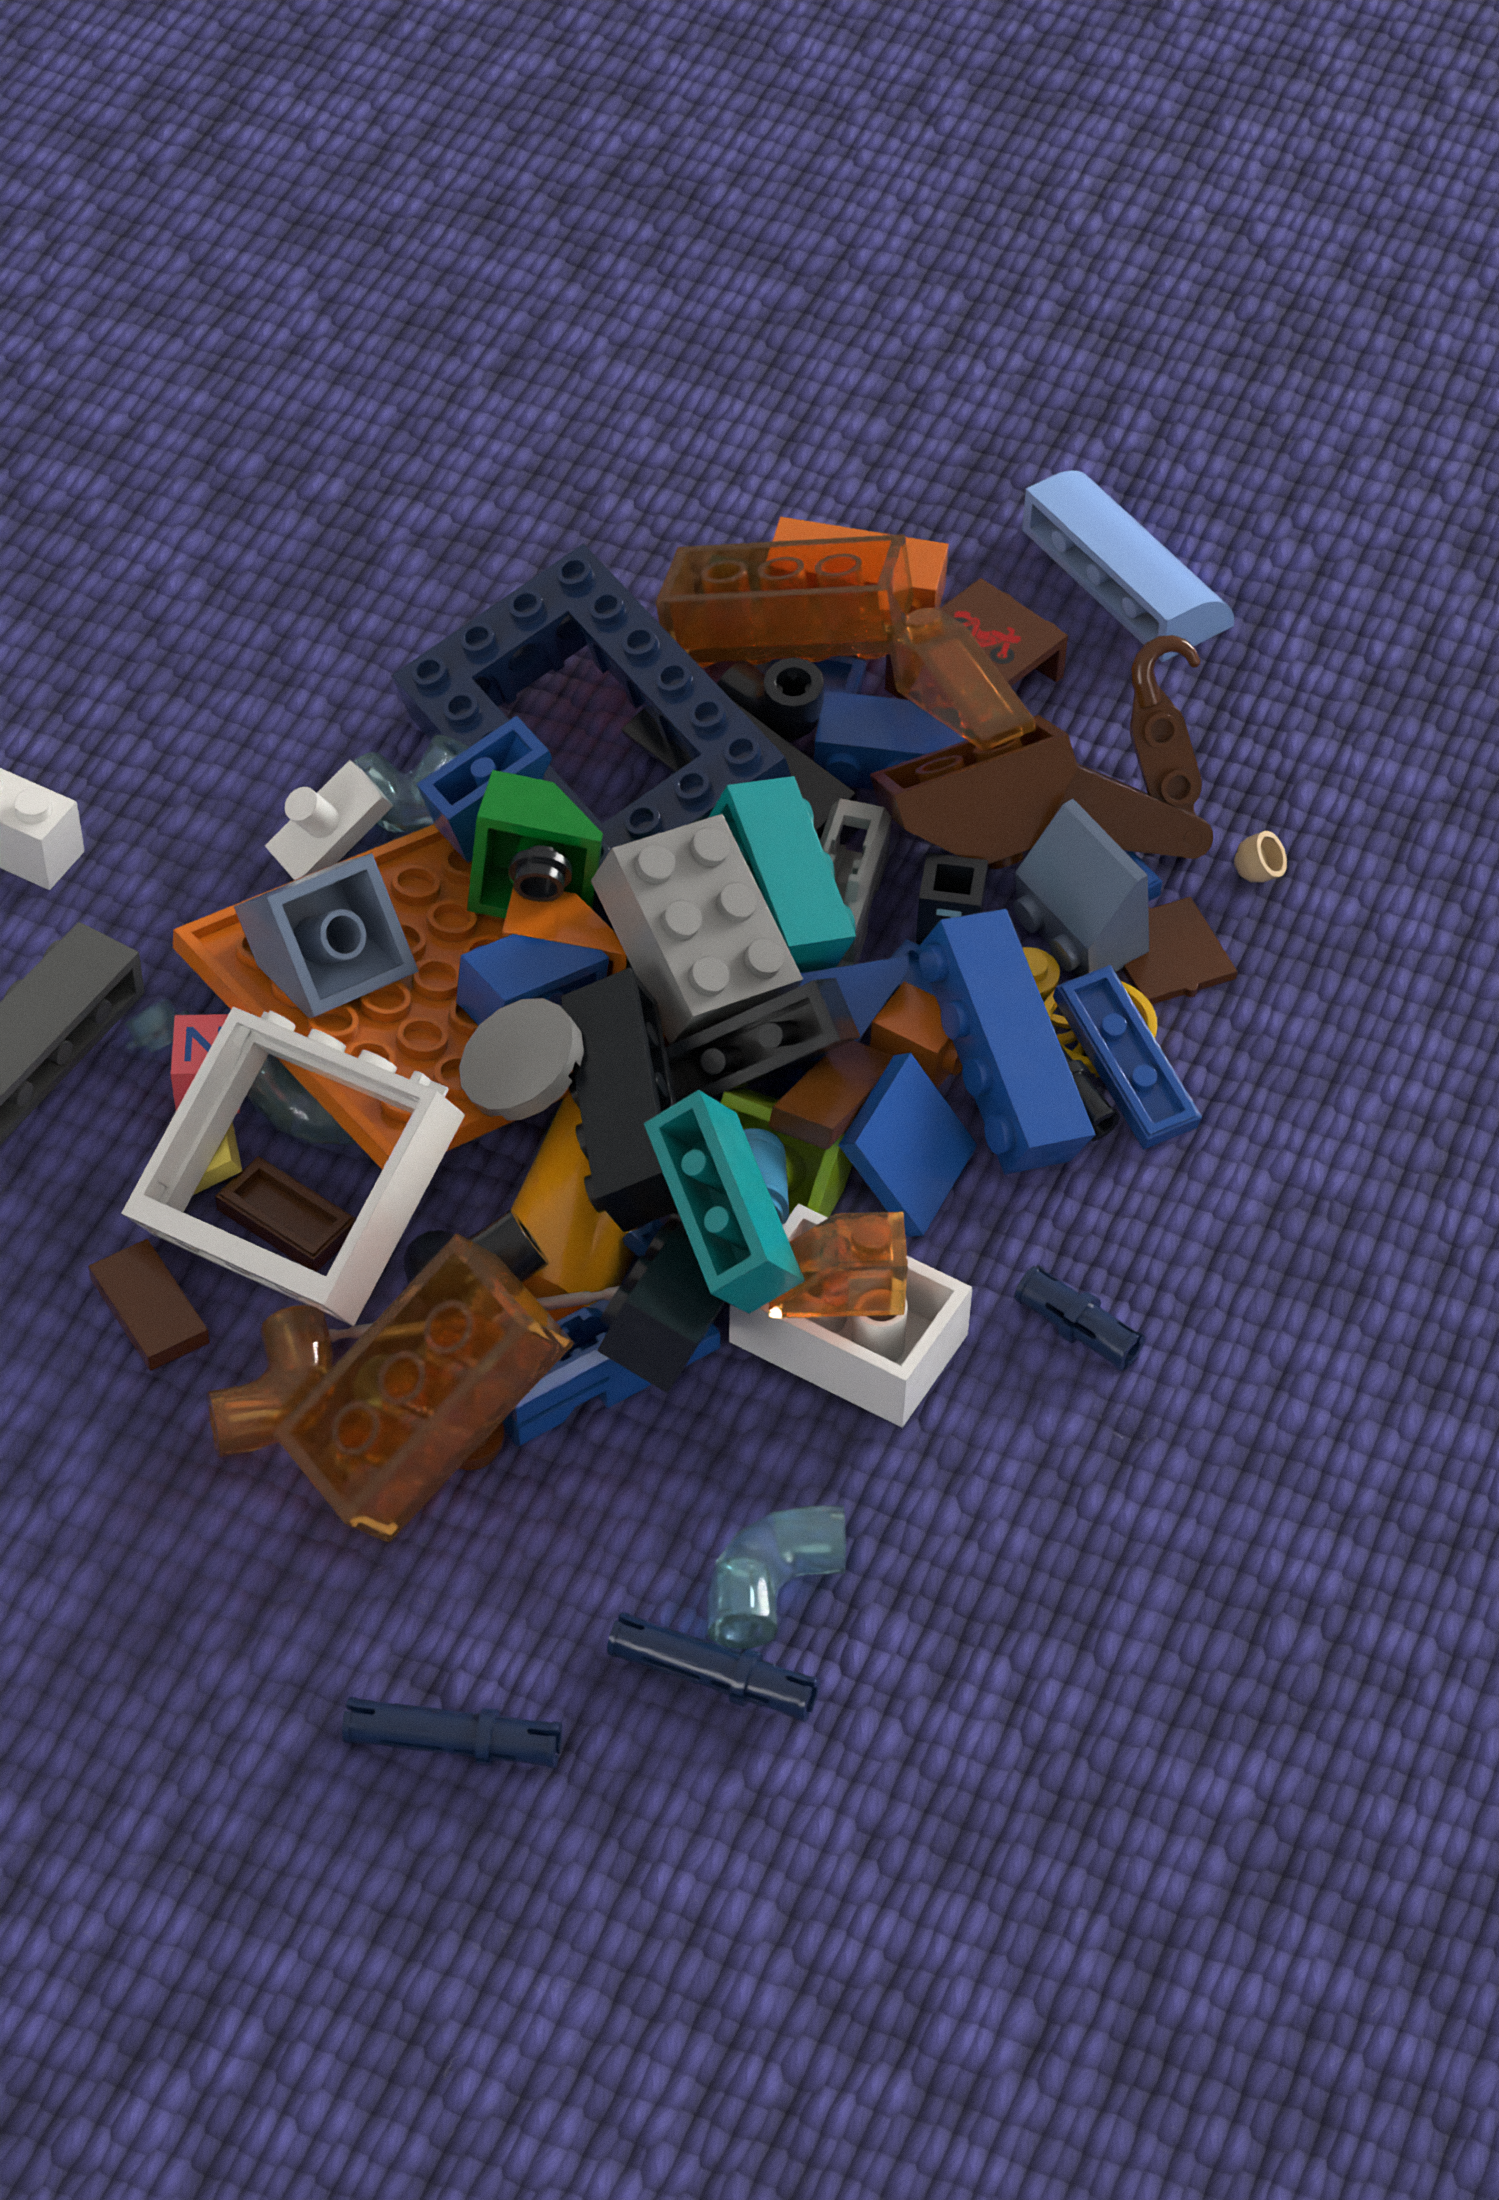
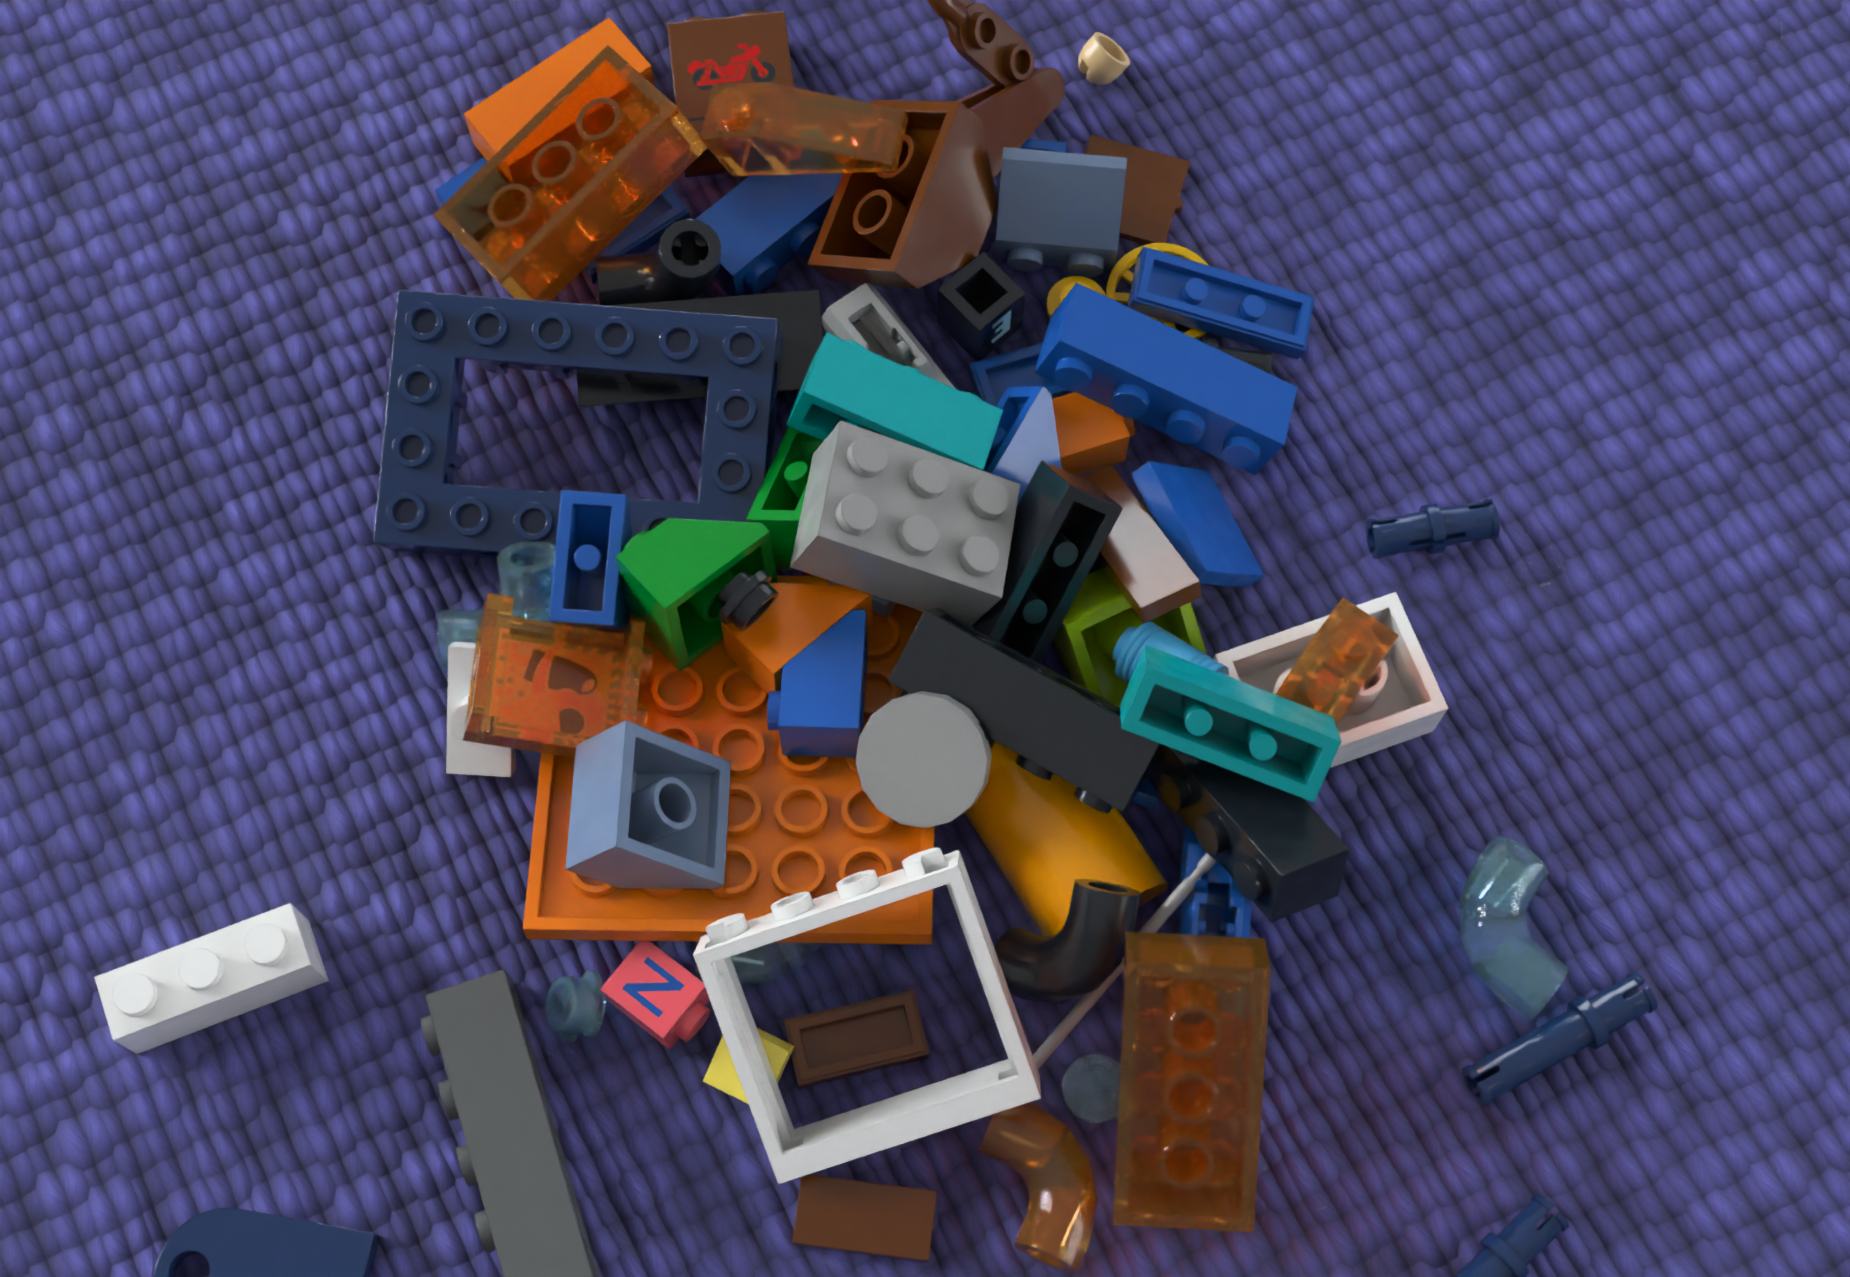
camera: 50 degrees left, 20 degrees up
none -> clear orange panel [463,593,653,758]

